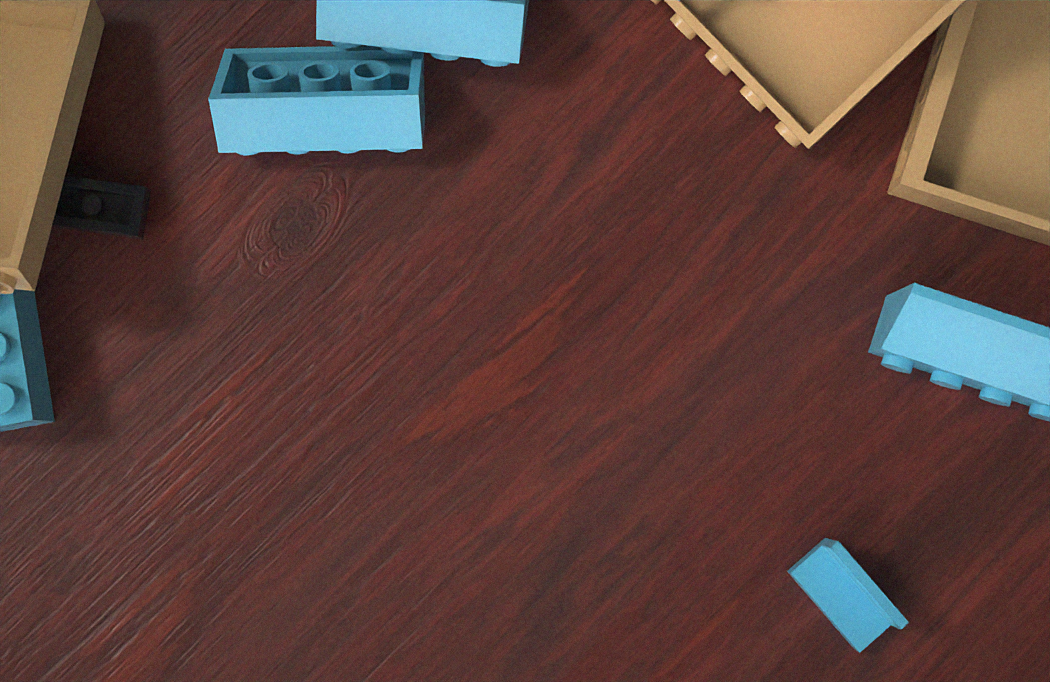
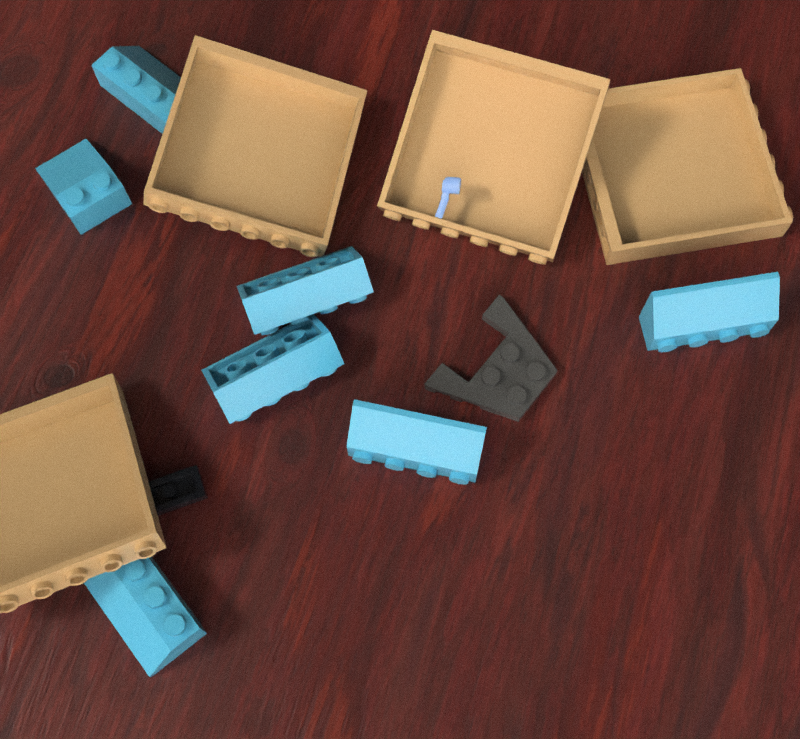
camera: 30 degrees left, 15 degrees down
medium azure panel [787,538,909,653] -> none
none -> medium azure slope [347,399,487,485]
none -> dark grey wing [424,295,558,422]

